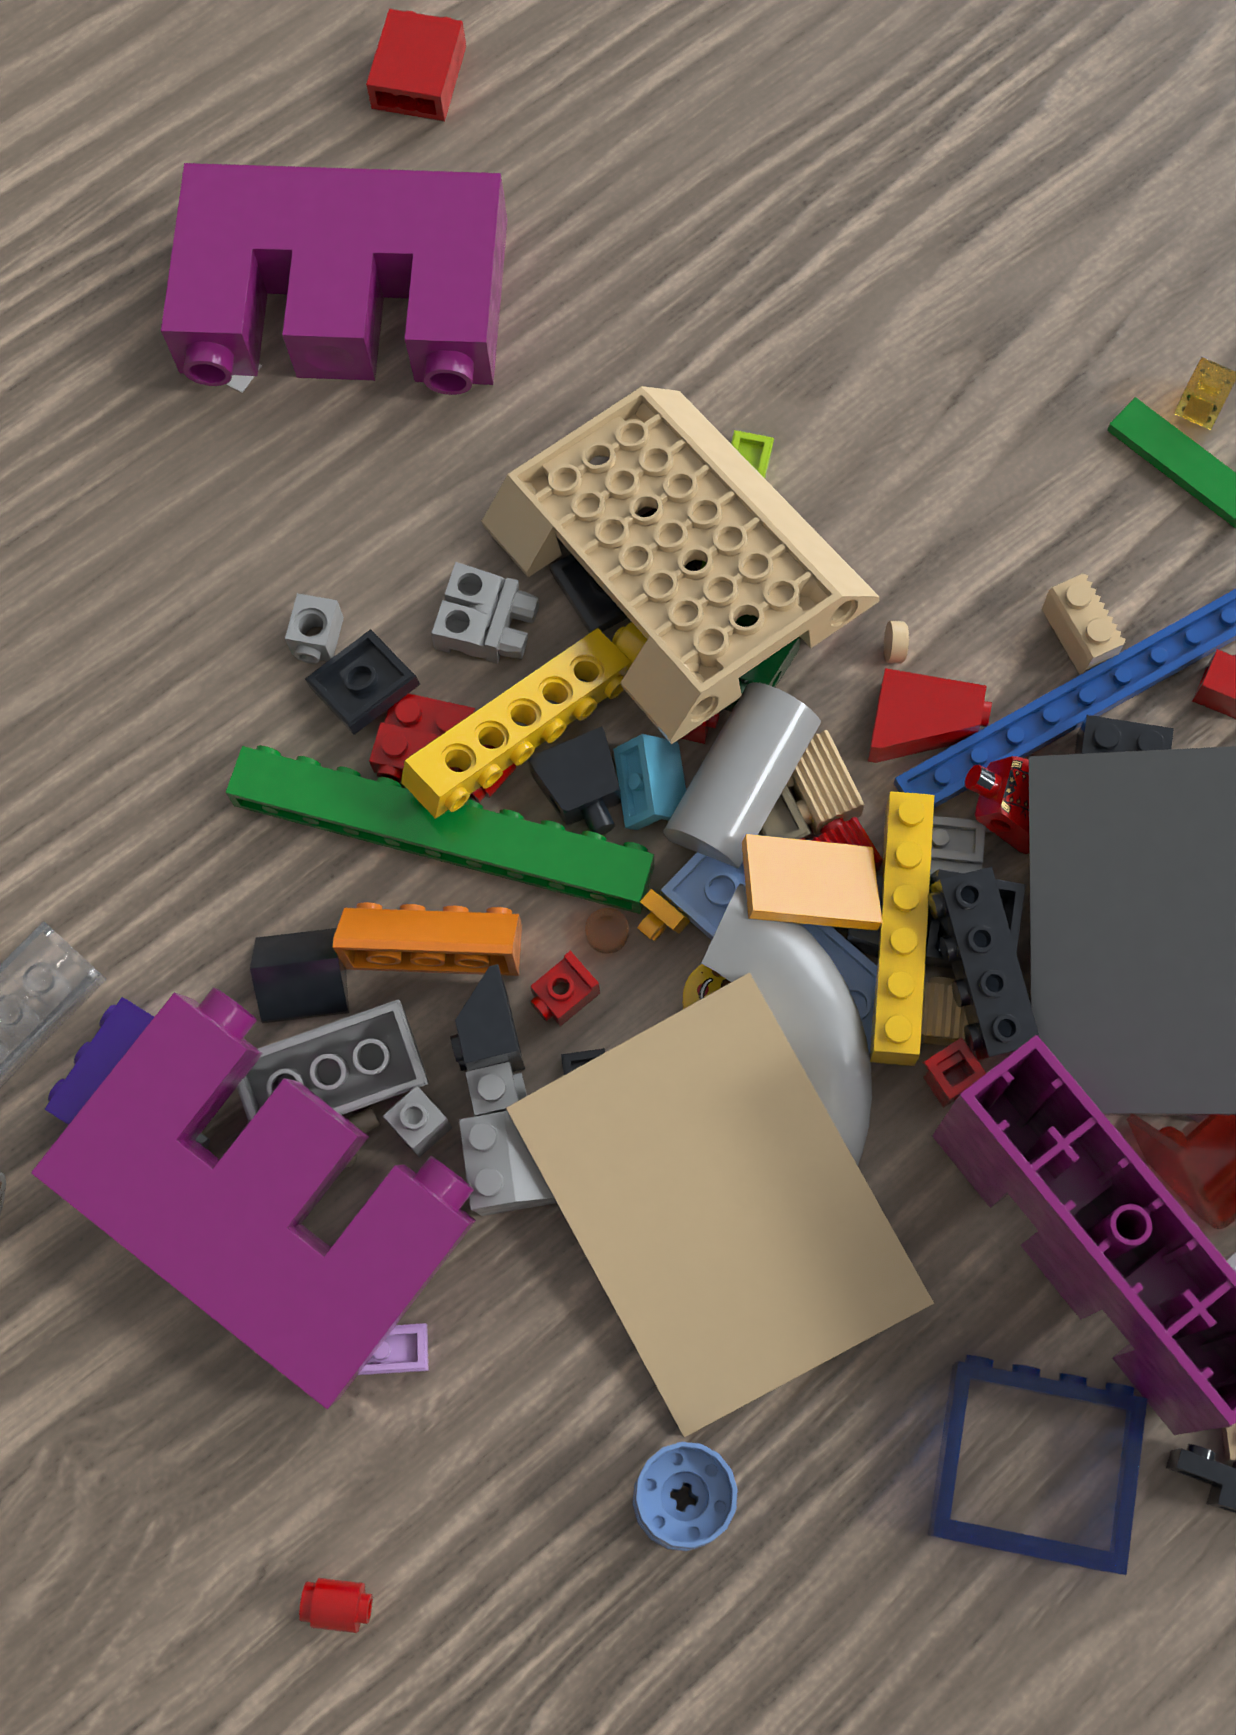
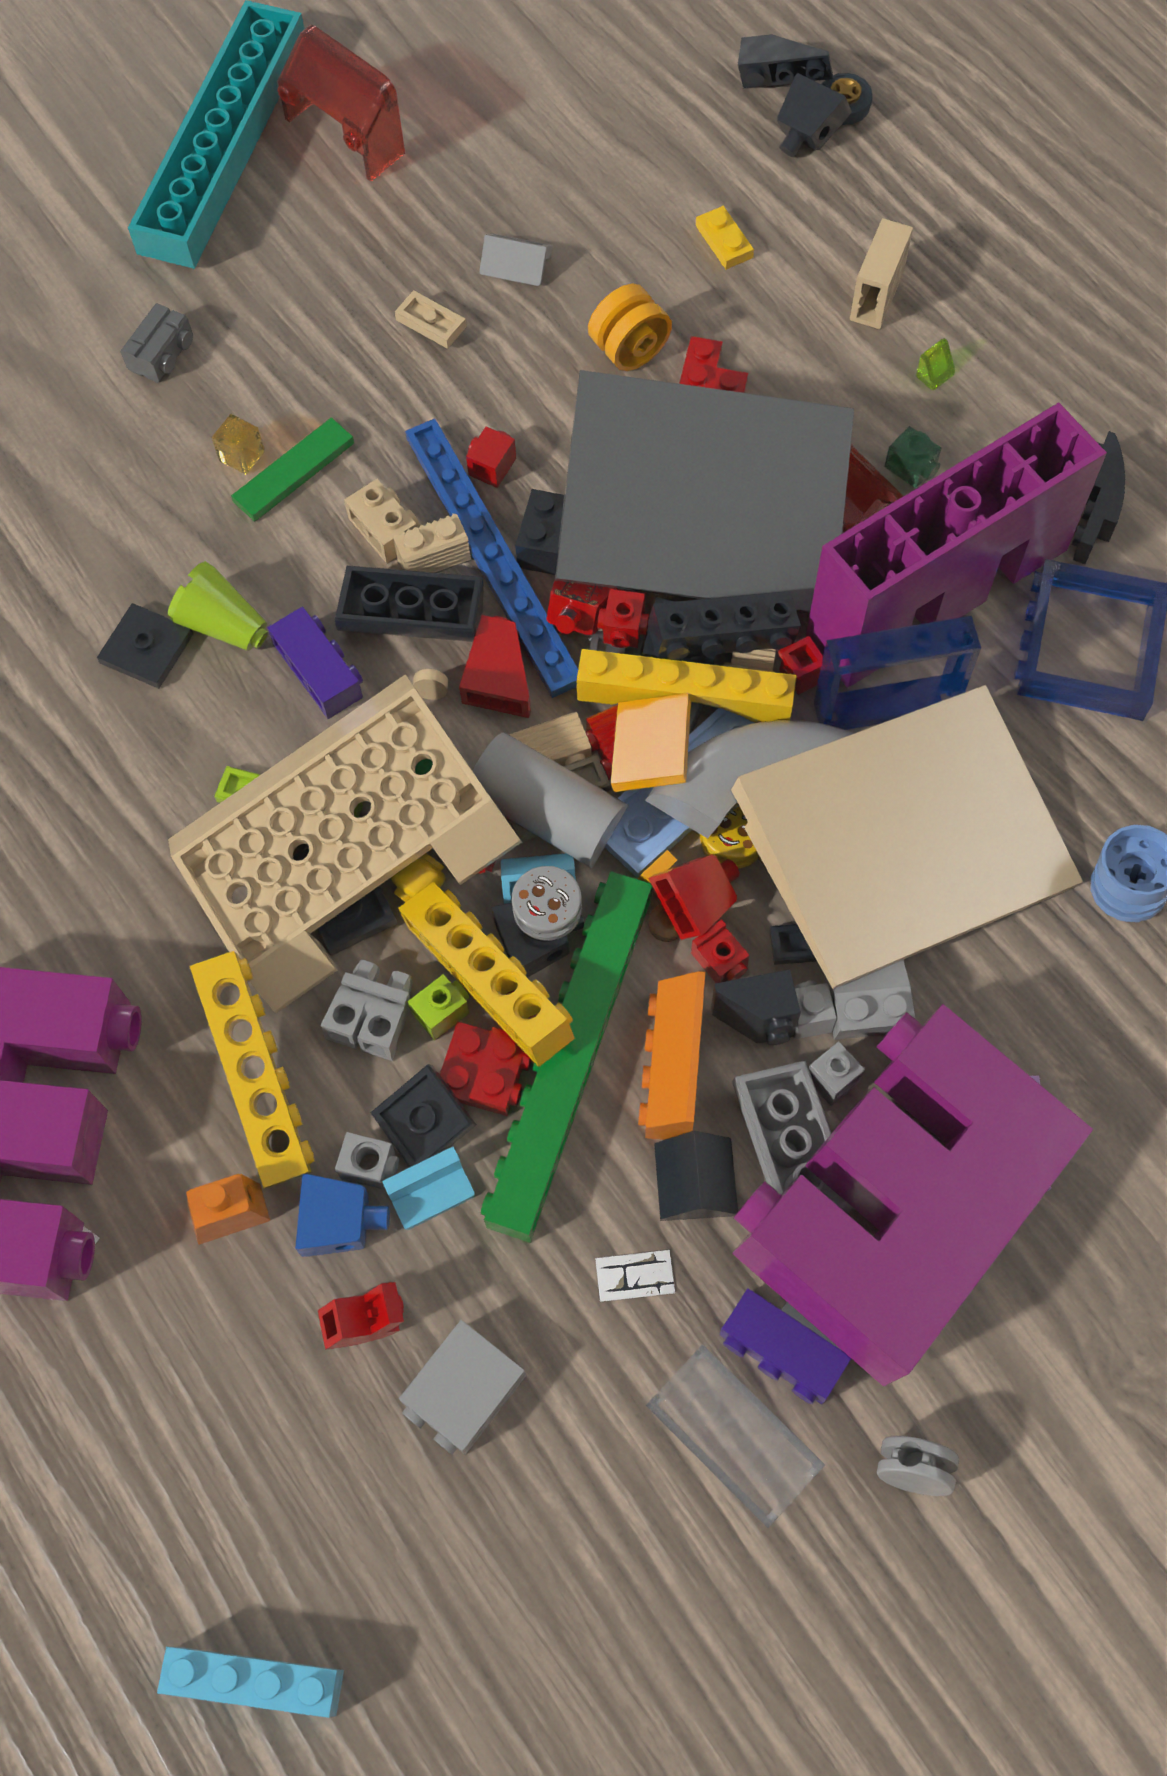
camera: 90 degrees left, 5 degrees down
none -> black plate [97,603,194,689]
none -> lime cone [168,561,269,651]
none -> orange torso [186,1174,271,1245]
none -> yellow brick [190,951,315,1188]
none -> dark purple brick [267,606,363,719]
none -> blue torso [295,1174,390,1257]
none -> red brick [317,1282,404,1350]
none -> black brick [335,565,484,642]
none -> tan brick [344,479,420,563]
none -> medium azure panel [382,1147,475,1230]
none -> light grey brick [399,1320,526,1455]
none -> lime brick [407,974,469,1041]
none -> light grey head [512,866,582,941]
none -> white sticker [595,1250,675,1302]
none -> red brick [597,589,649,648]
none -> red torso [648,854,740,940]
none -> clear blue window [814,616,981,730]

